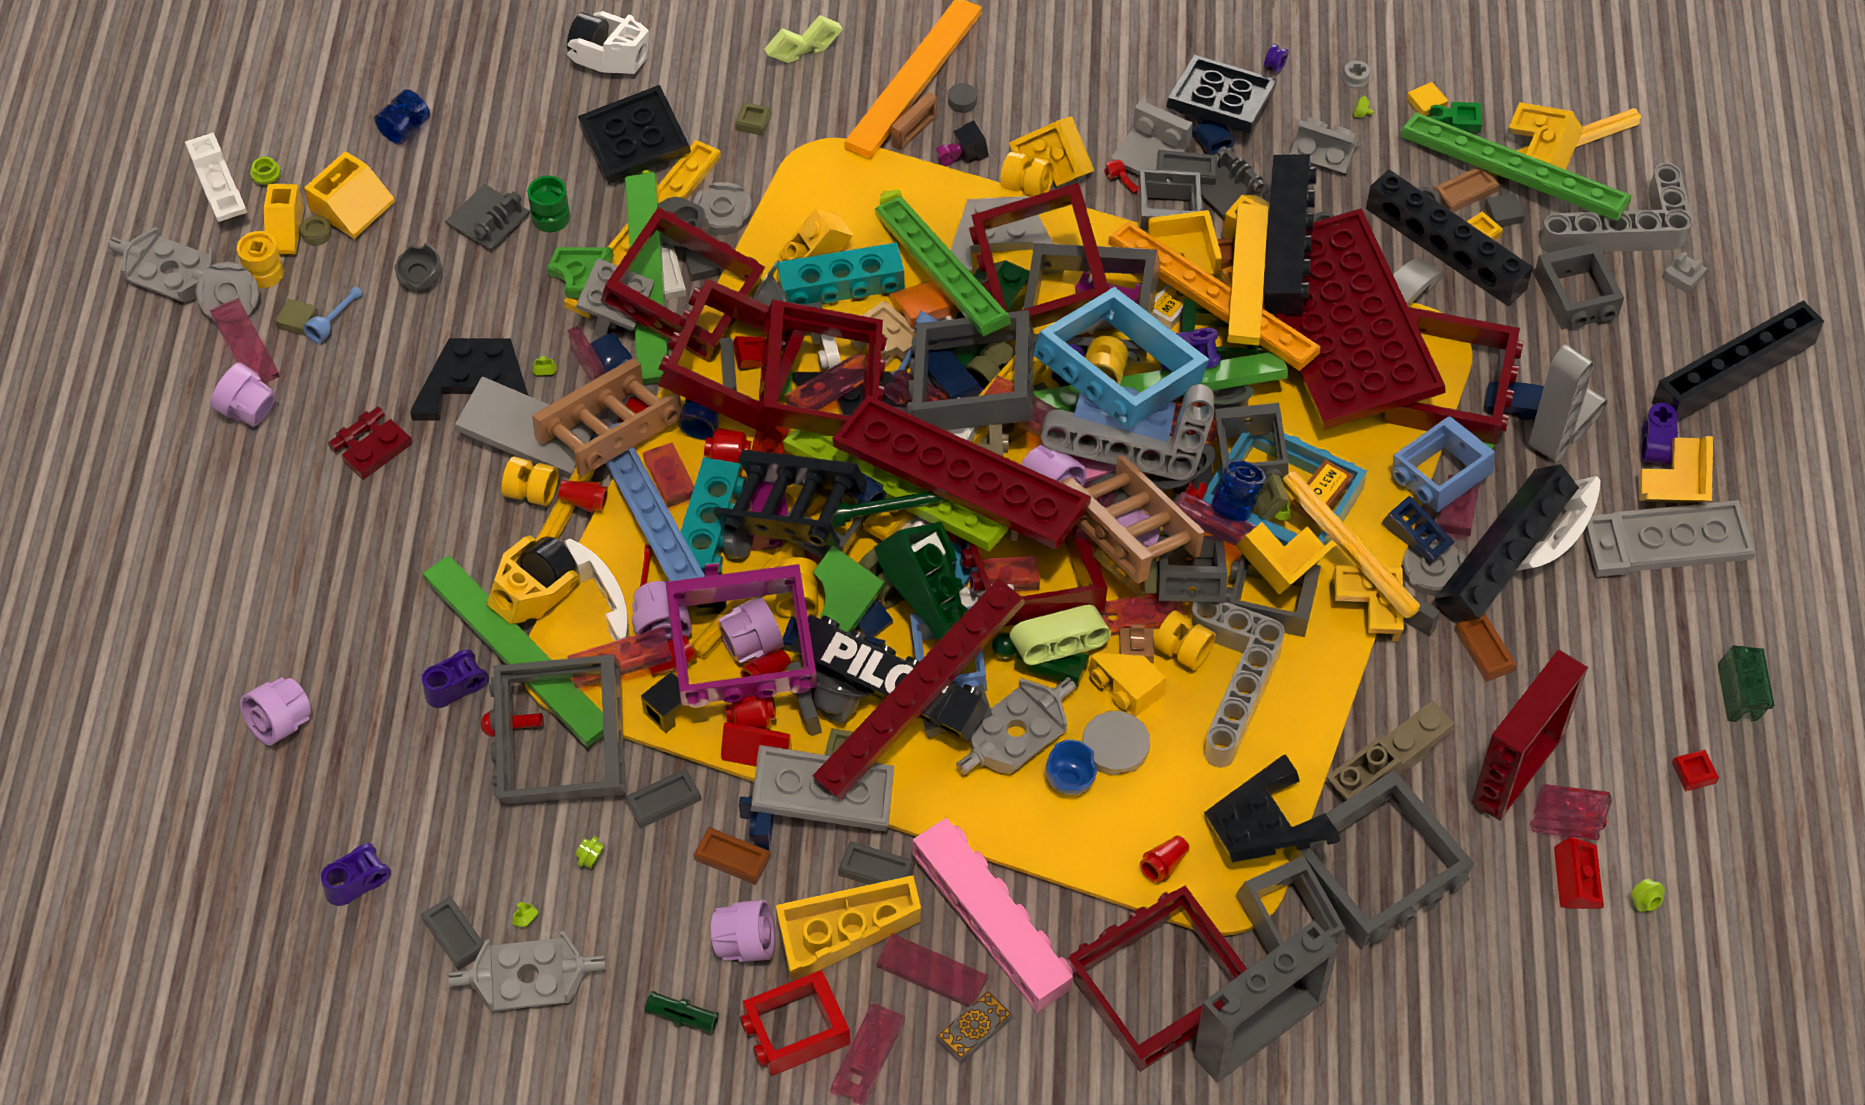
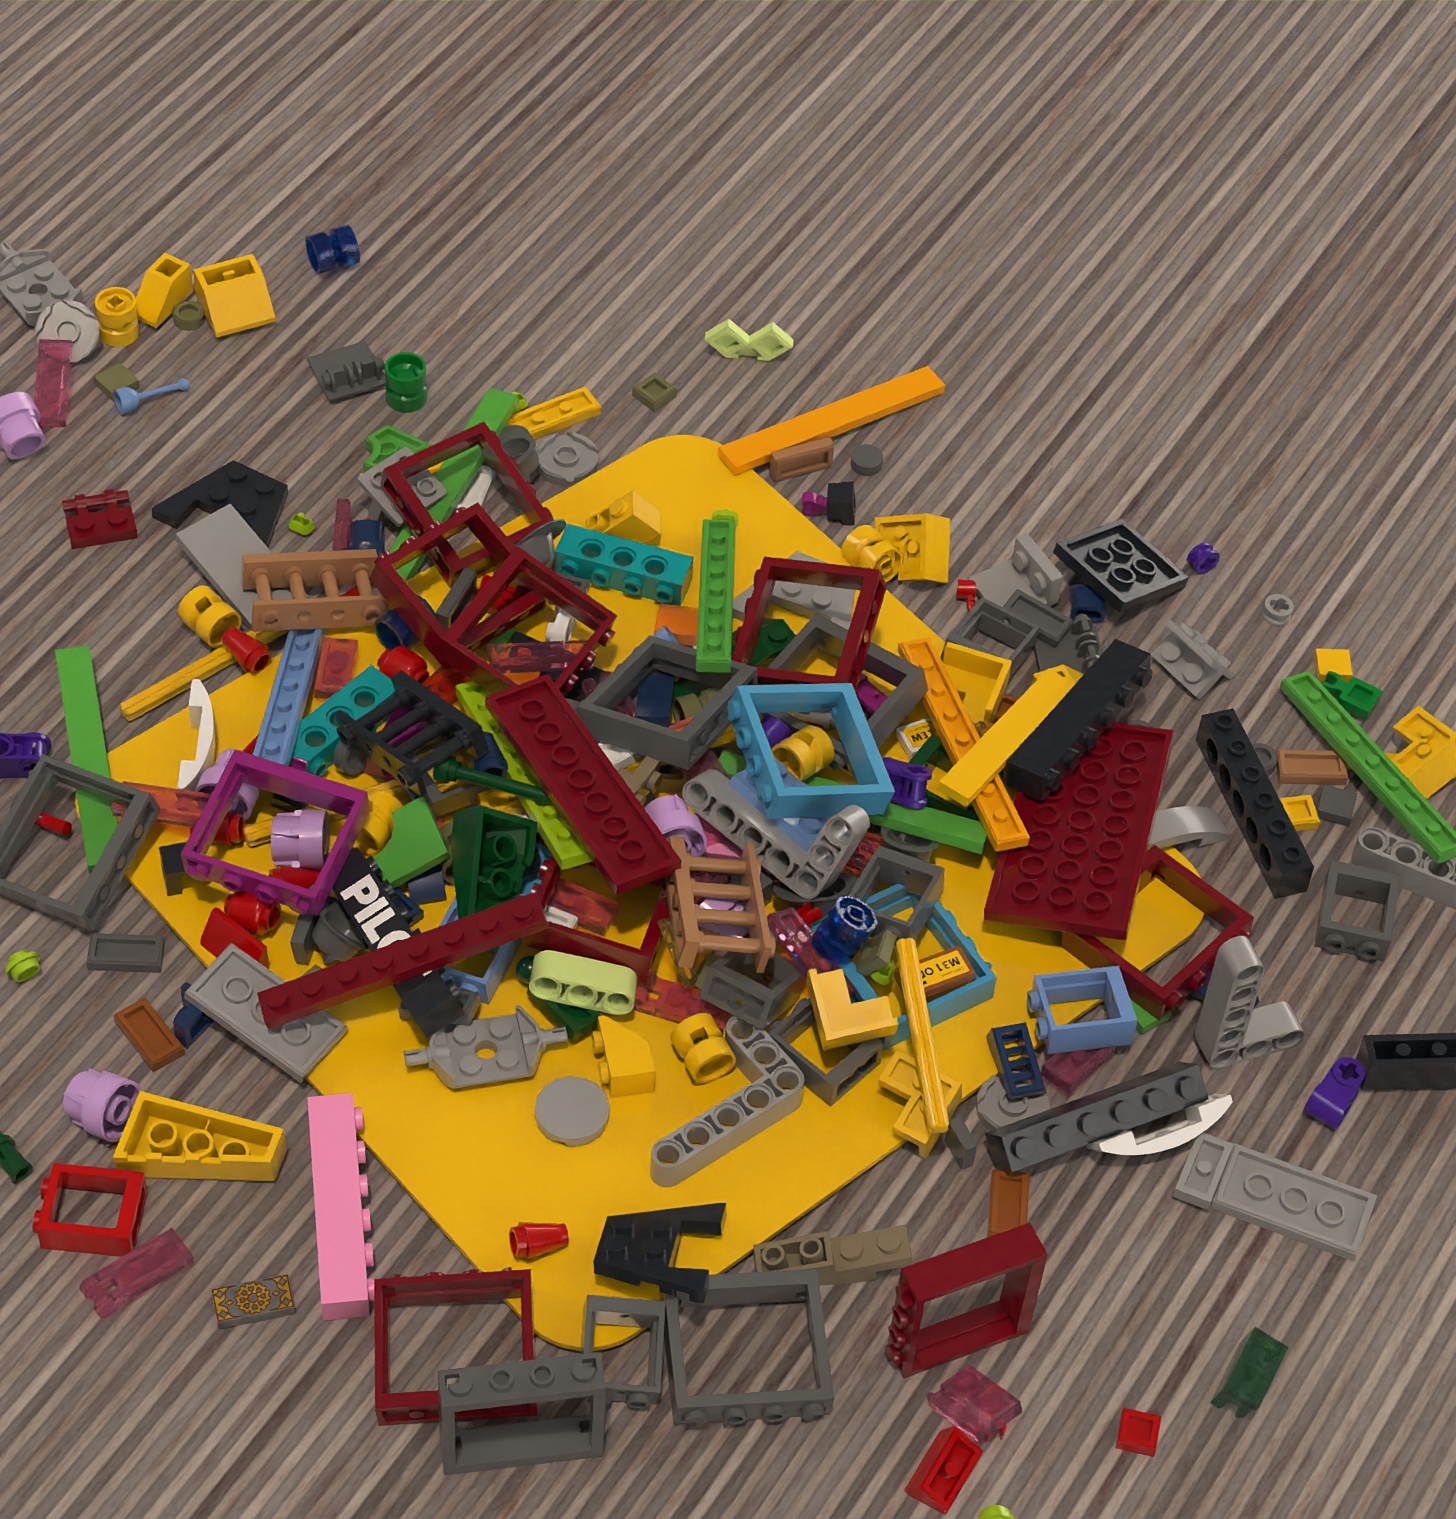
camera: 25 degrees right, 5 degrees down
white slope [185,132,247,222] -> none
lime plate [250,157,281,185] -> none
dark grey hair [394,243,442,291] -> none
yellow piece [486,535,579,625] -> none
white piece [567,11,649,74] -> none
black plate [578,85,691,185] -> none
dark grey tile [684,250,721,281] -> none
dark grey tile [838,841,915,885] -> none
tan plate [851,301,917,367] -> none
clear pink tile [877,933,988,1007] -> none
blue hair [1045,739,1098,795] -> none
medium nougat tile [1119,624,1154,663] -> none
lime rock [1353,96,1374,118] -> none
yellow panel [1639,436,1713,503] -> none

